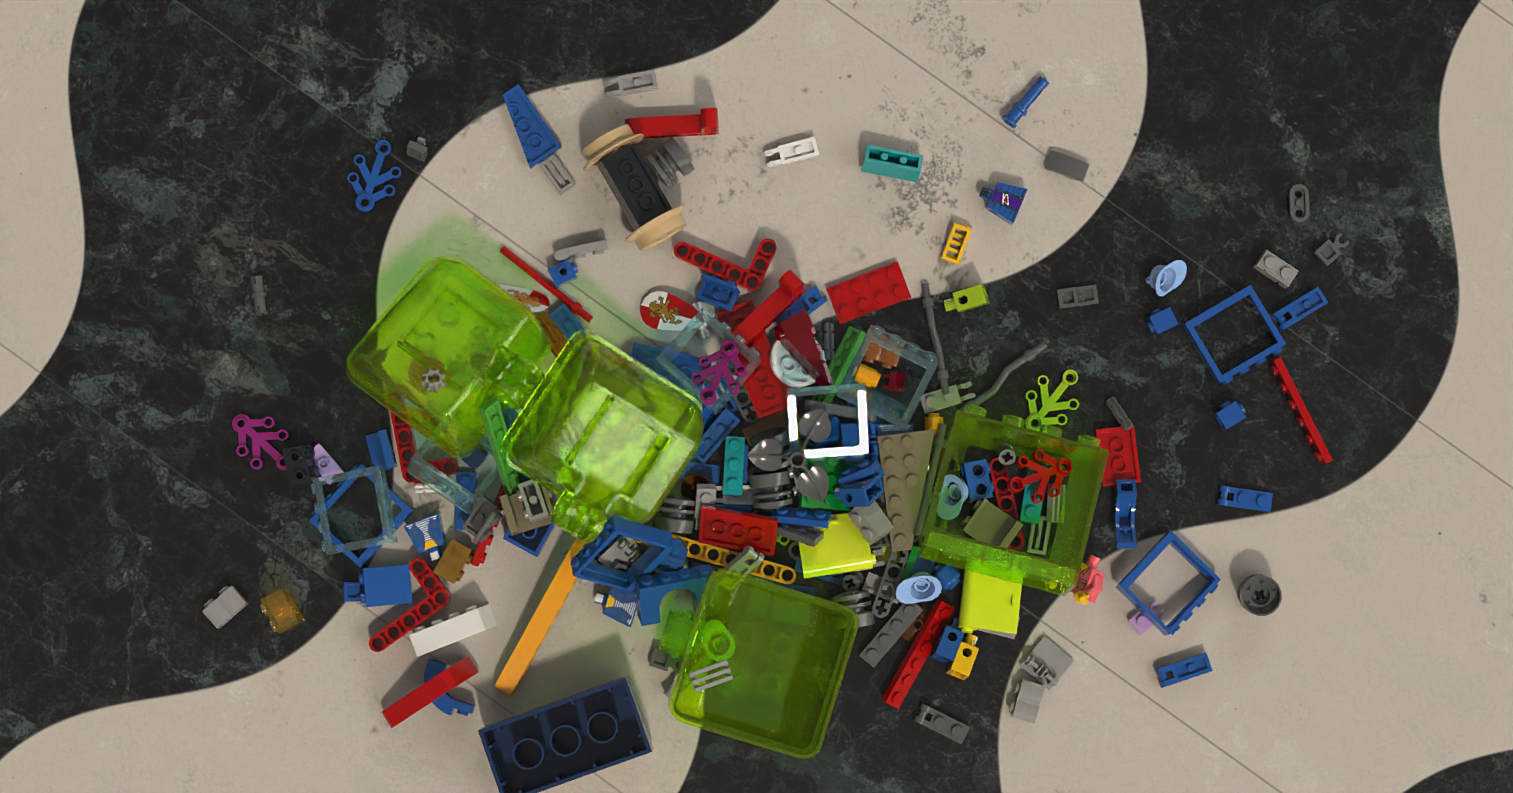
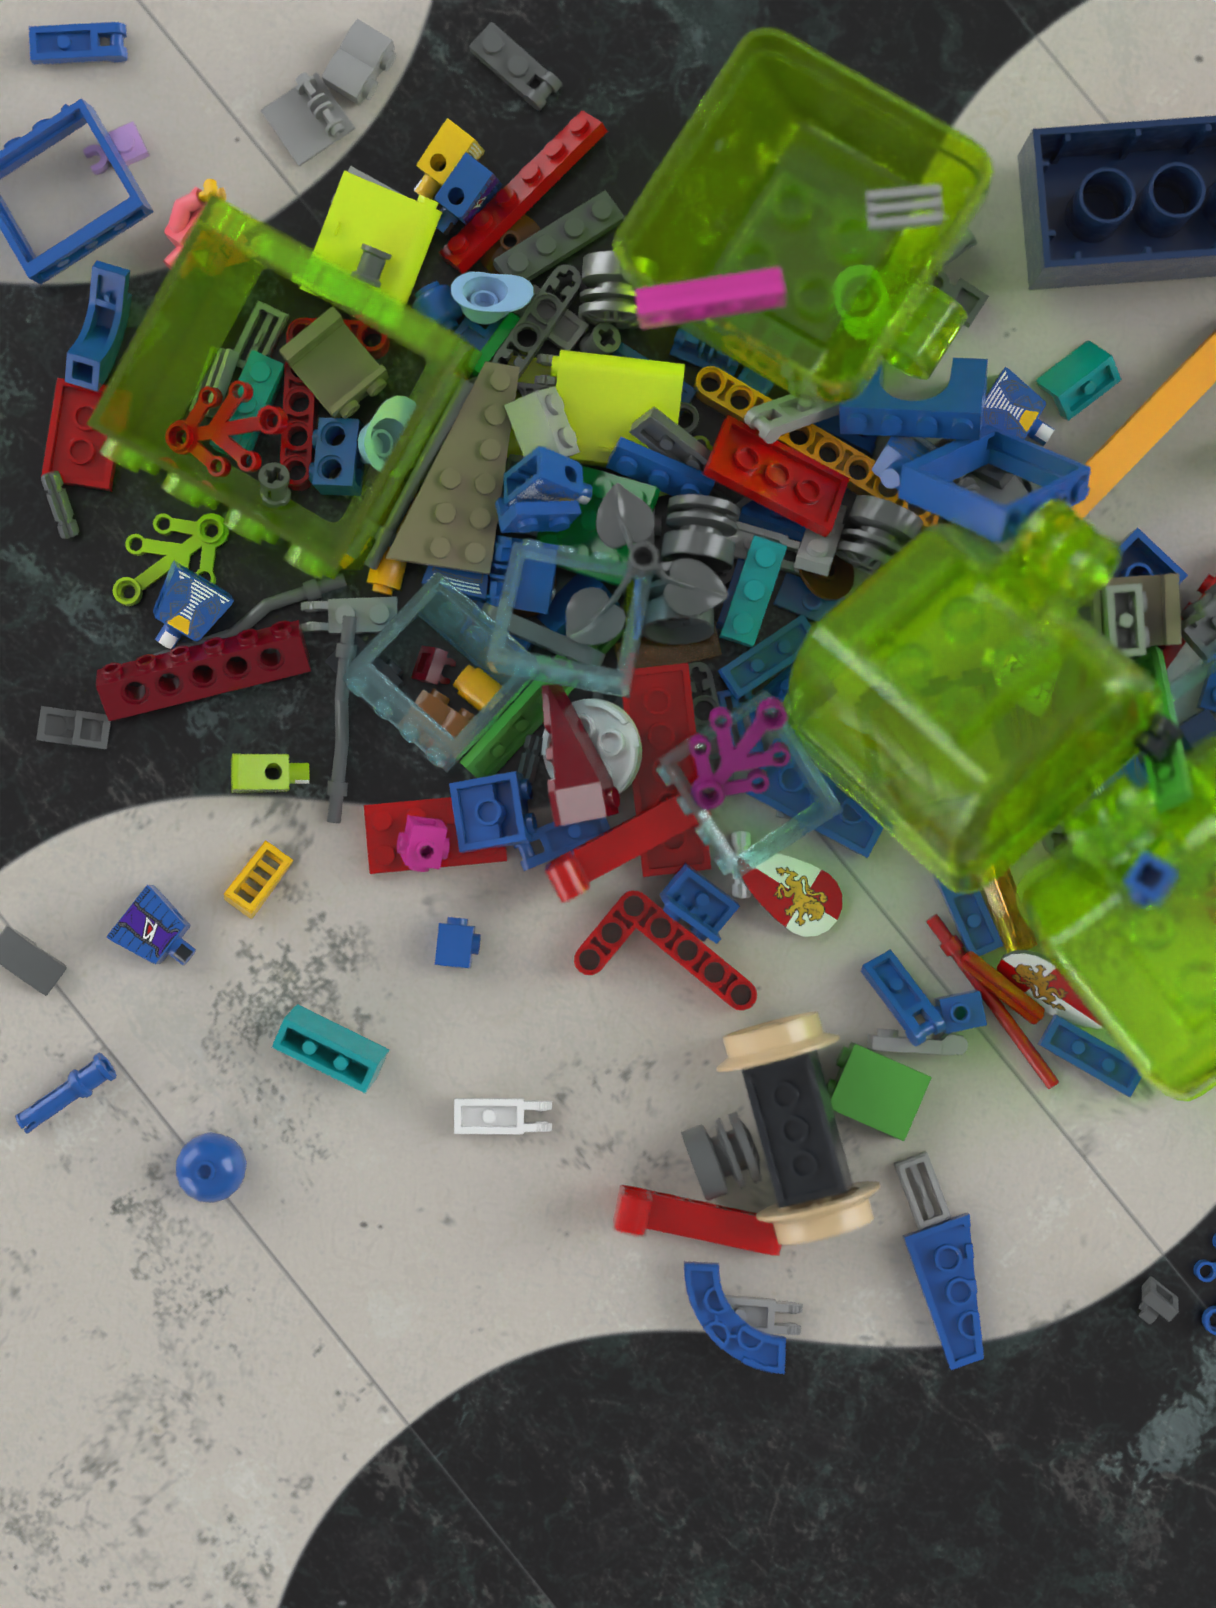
camera: 170 degrees left, 0 degrees up
none -> dark red brick [96,620,311,721]
none -> blue torso [153,560,234,650]
none -> blue cylinder [175,1132,247,1203]
none -> dark grey bush [351,243,392,288]
none -> dark pink brick [397,815,449,872]
none -> blue brick [435,917,481,968]
none -> blue plate [449,771,538,853]
none -> dark pink fence [635,267,786,329]
none -> blue tile [684,1261,786,1374]
none -> bright green brick [826,1042,932,1141]
none -> blue plate [861,949,946,1047]
none -> red axle [959,951,1045,1025]
none -> teal panel [1036,341,1122,421]
none -> blue plate [1037,1014,1147,1098]
none -> blue brick [1124,851,1179,909]
none -> black wheel [1131,712,1183,763]

